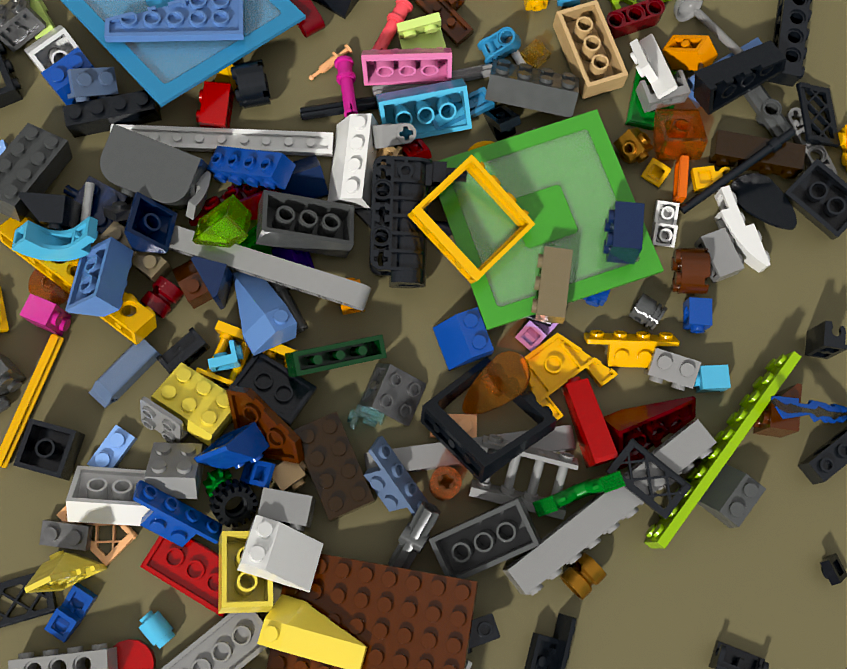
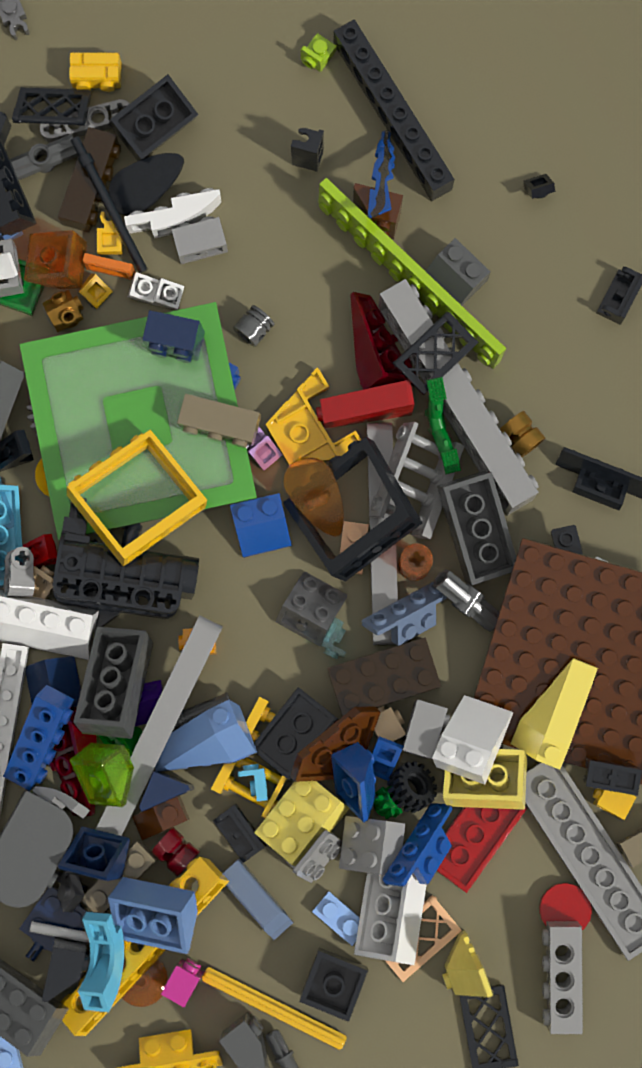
camera: 75 degrees left, 5 degrees up
flat silver plate [39,519,93,551] -> none
blue slope [44,583,98,643] -> none
medium azure brick [139,610,175,649] -> none
dark green brick [285,334,387,377] -> none
yellow bracket [584,330,680,368] -> none
light grey bracket [644,348,702,391] -> none
reddish brown brick [671,248,711,294] -> none
blue brick [683,297,712,333] -> none
medium azure brick [694,364,731,393] -> none

